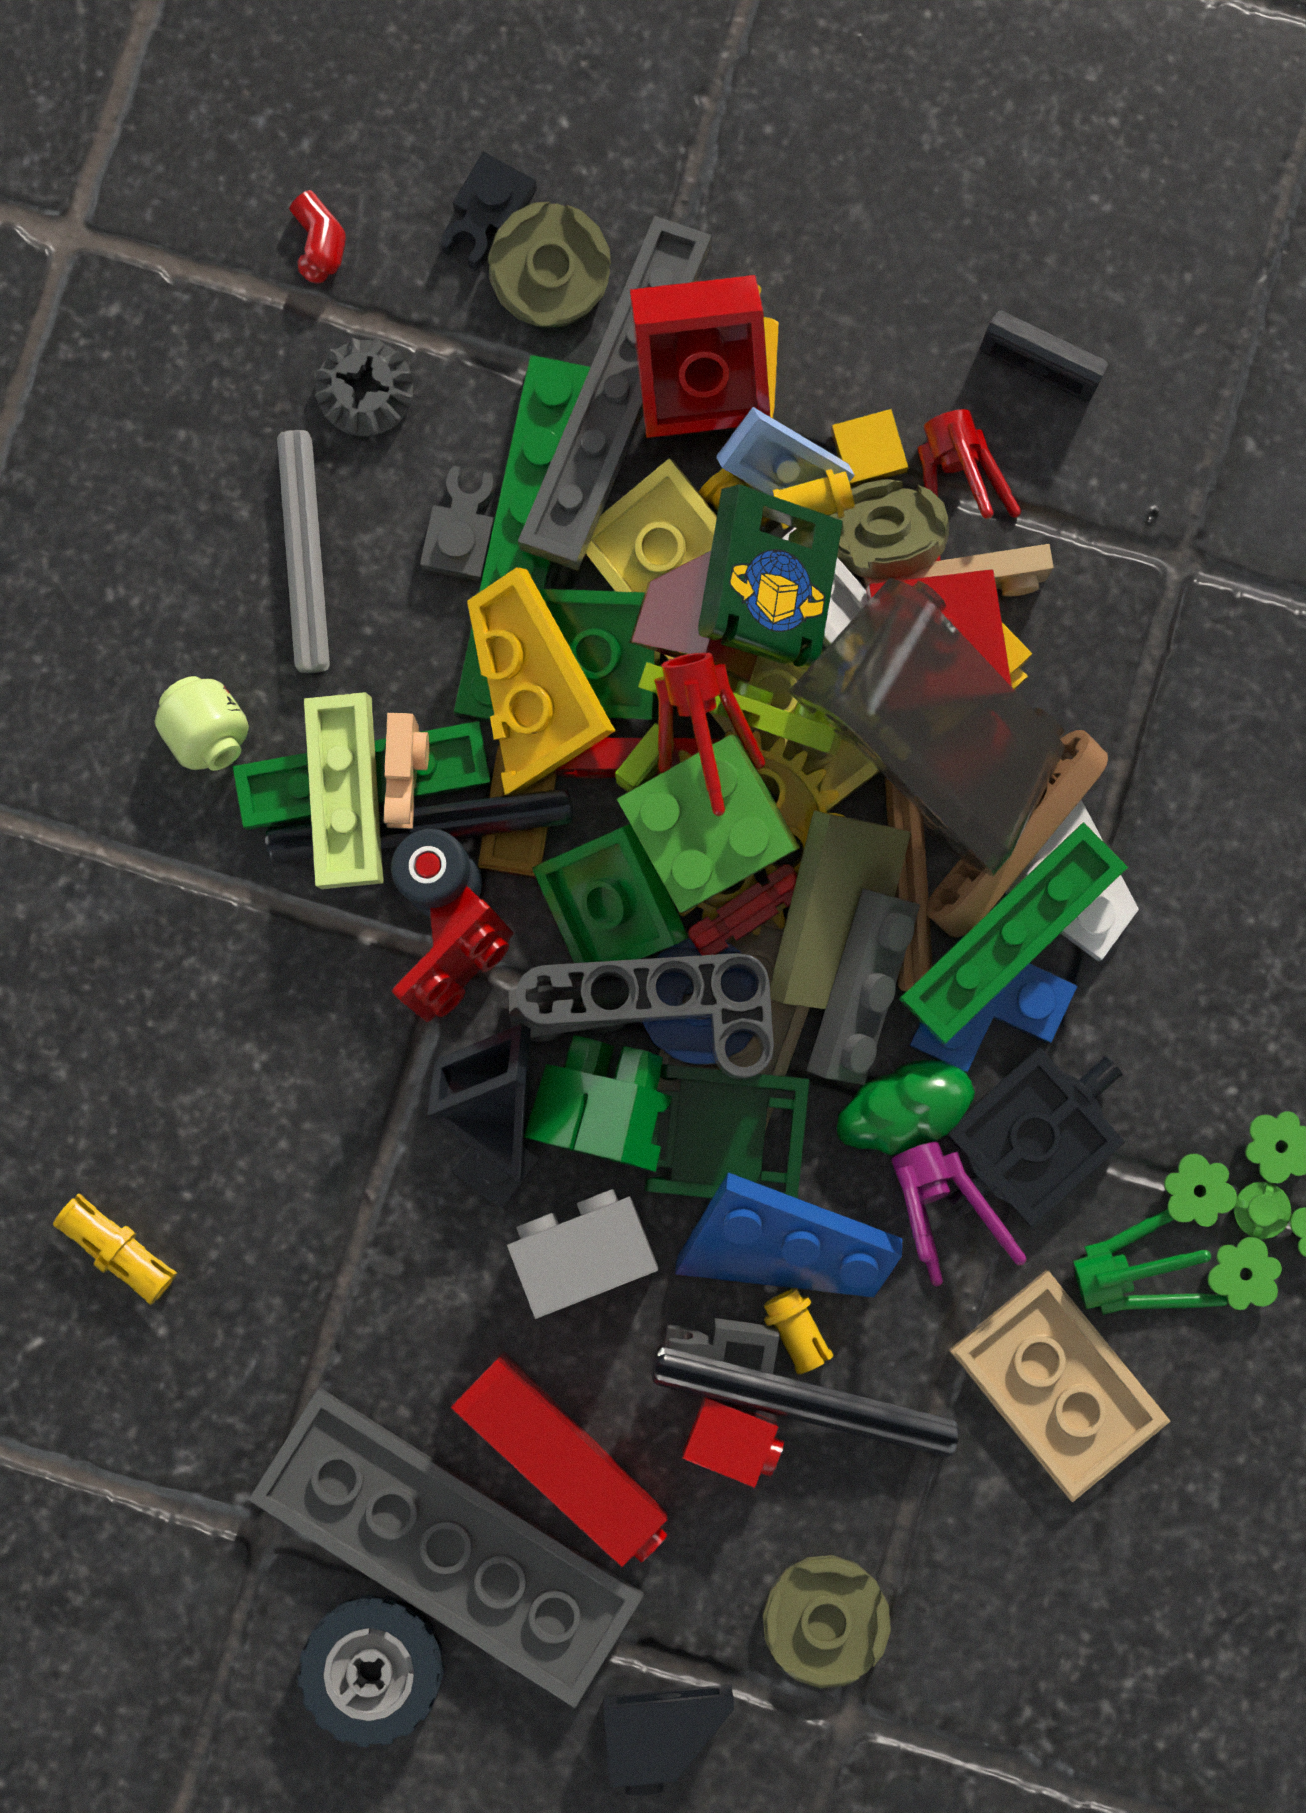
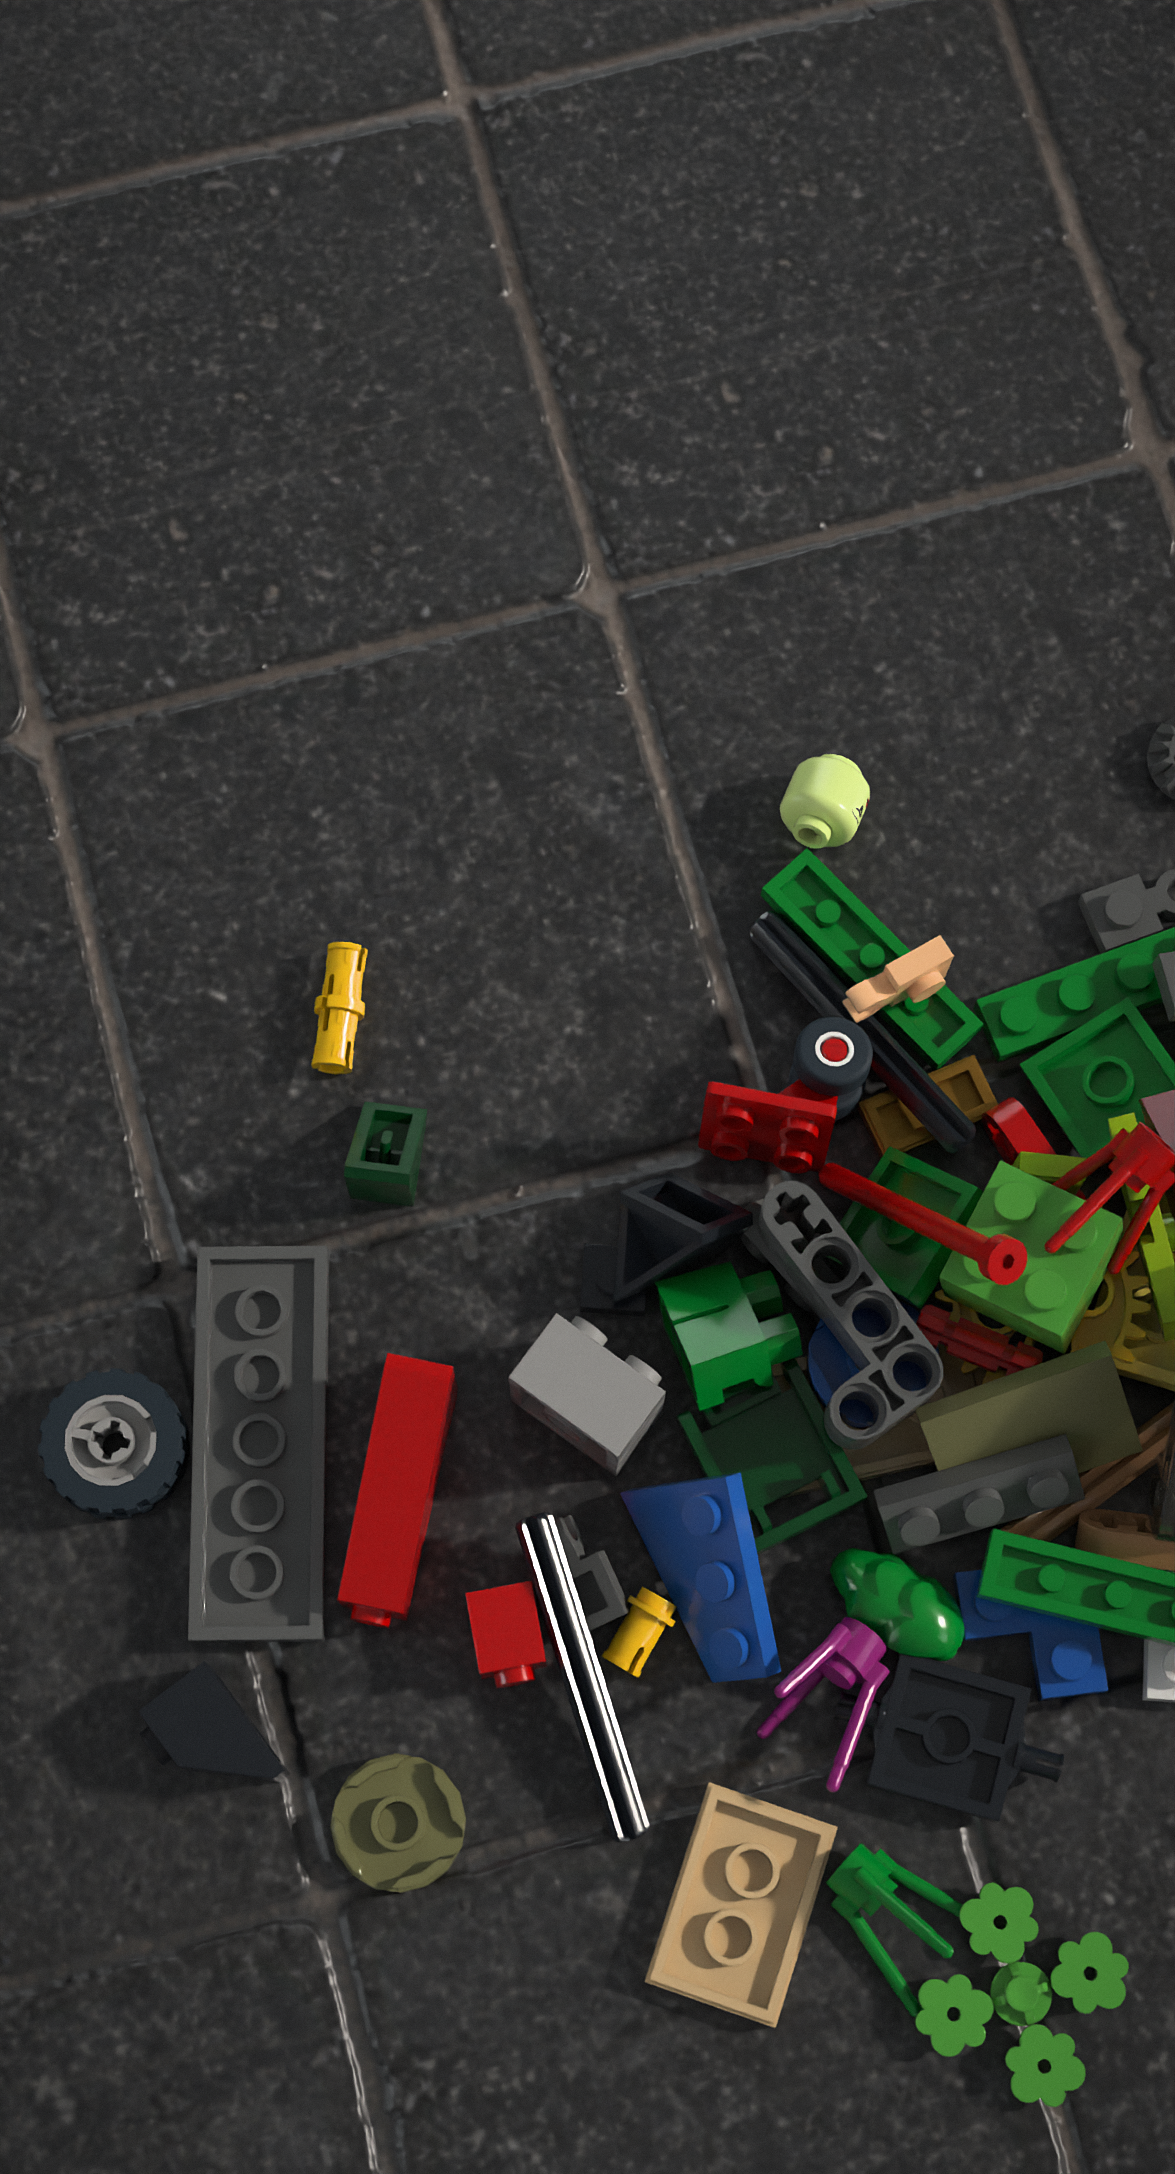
camera: 55 degrees right, 10 degrees down
light grey axle [277,430,330,673] -> none
yellowish green plate [304,692,384,889] -> none
yellow wing [467,567,615,796] -> none
none -> dark green slope [344,1101,428,1207]
none -> red bar [818,1163,1027,1285]

